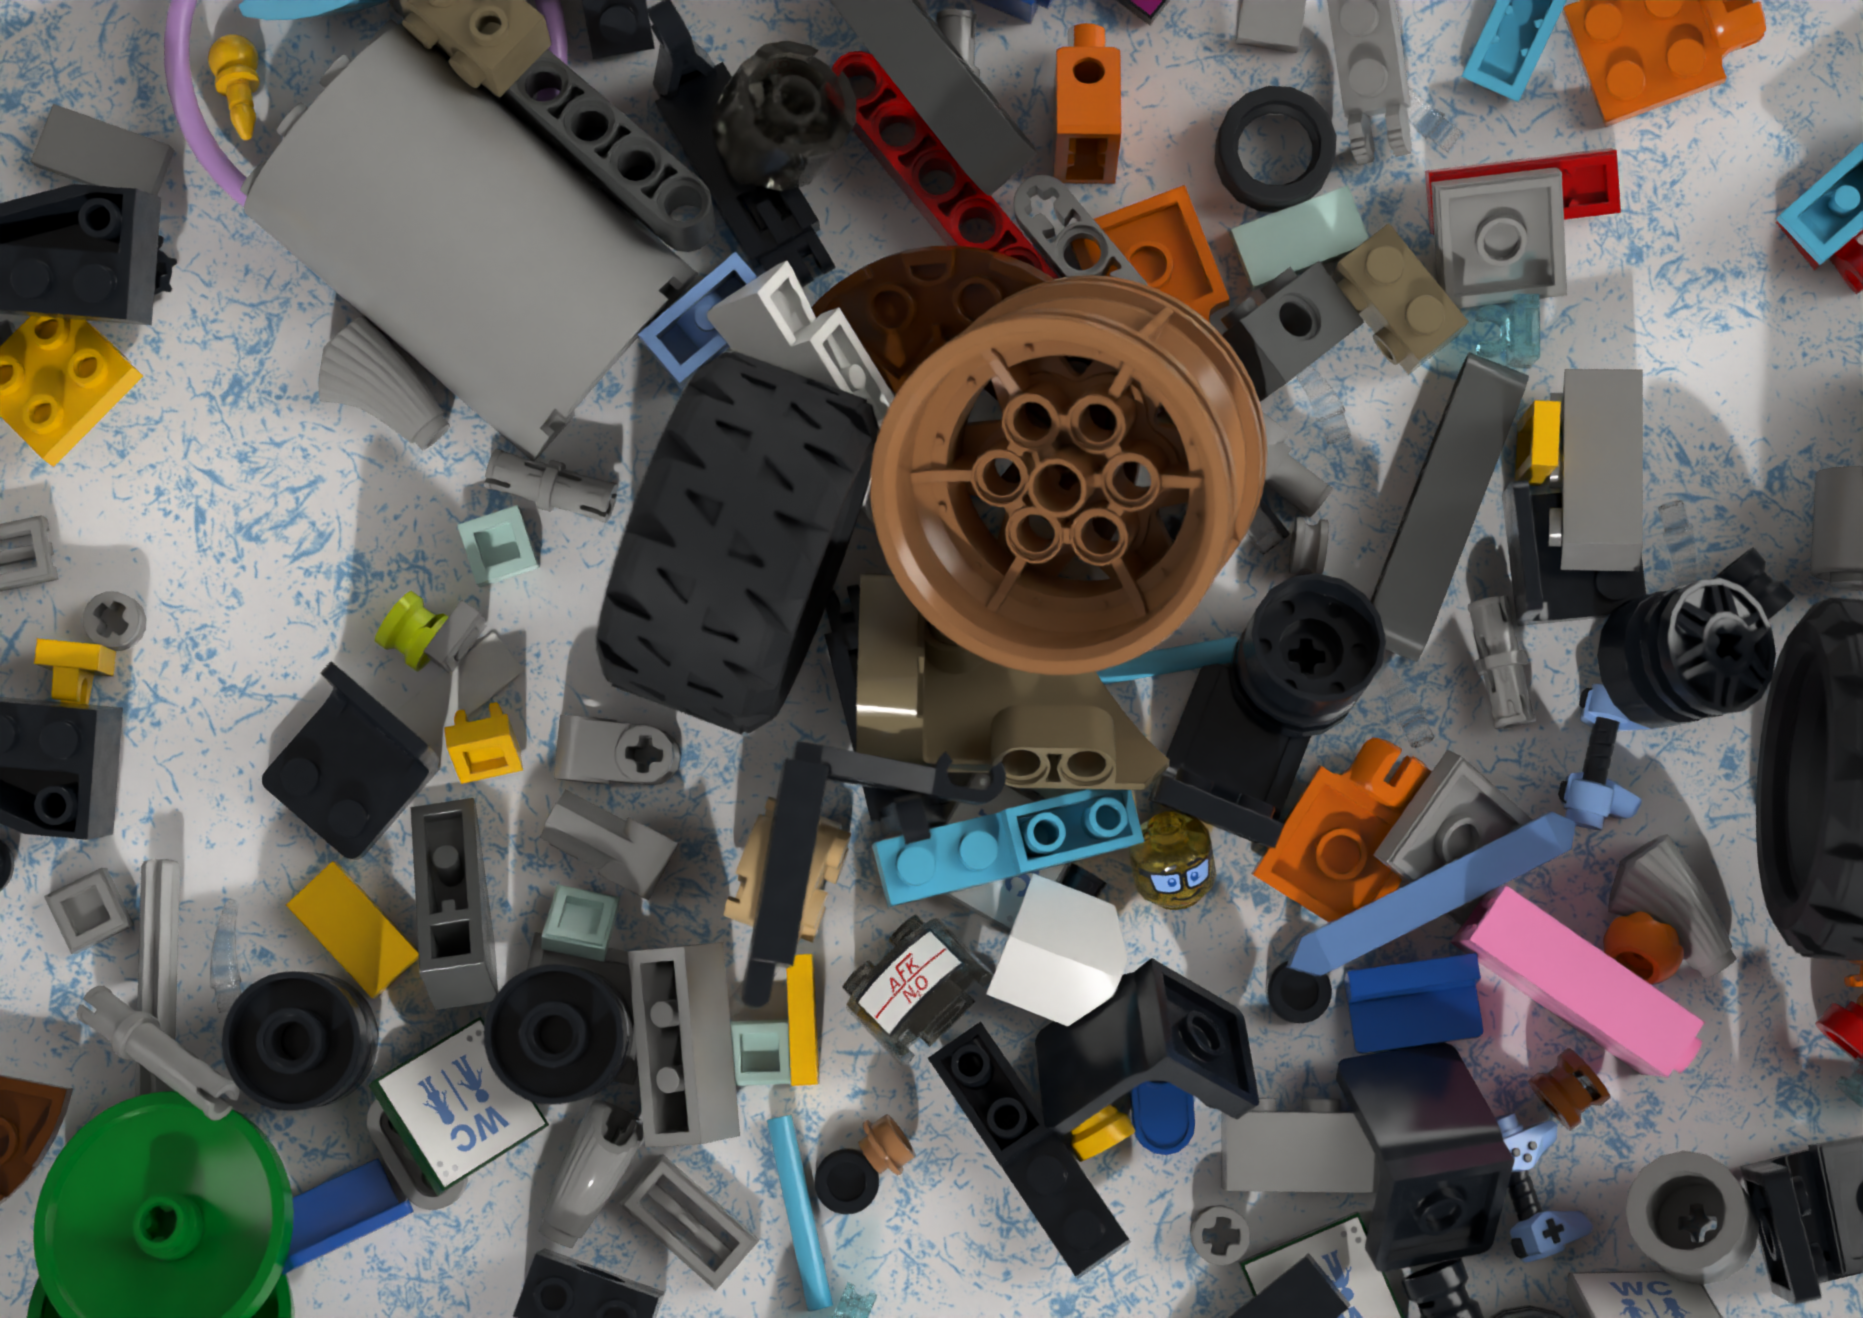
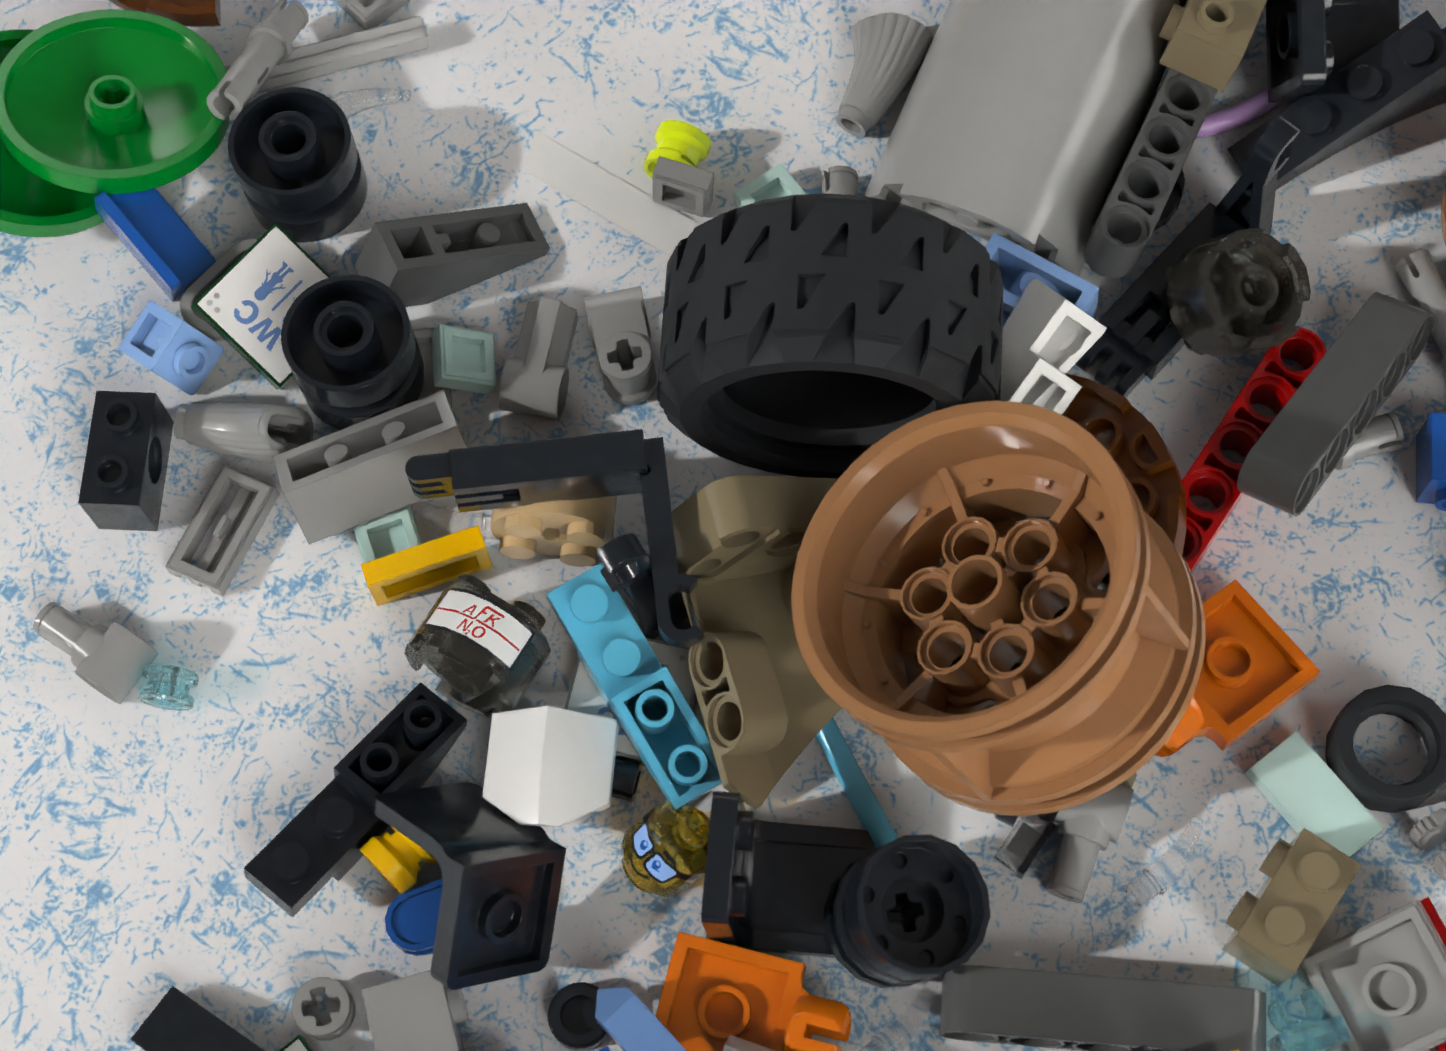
camera: 75 degrees right, 15 degrees down
black piece [262,661,440,860] -> none
yellow tile [286,861,419,999] -> none
yellow tile [444,702,523,784] -> none
medium azure bar [767,1114,833,1311] -> none
black tile [814,1148,879,1214] -> none
medium nougat plate [858,1114,916,1175] -> none
light grey beam [1013,175,1148,286] -> none
orange torso [1053,23,1121,184] -> none
dark grey brick [1220,261,1364,402] -> none
light grey bush [1289,517,1329,574] -> none
none -> light blue bracket [117,300,224,395]

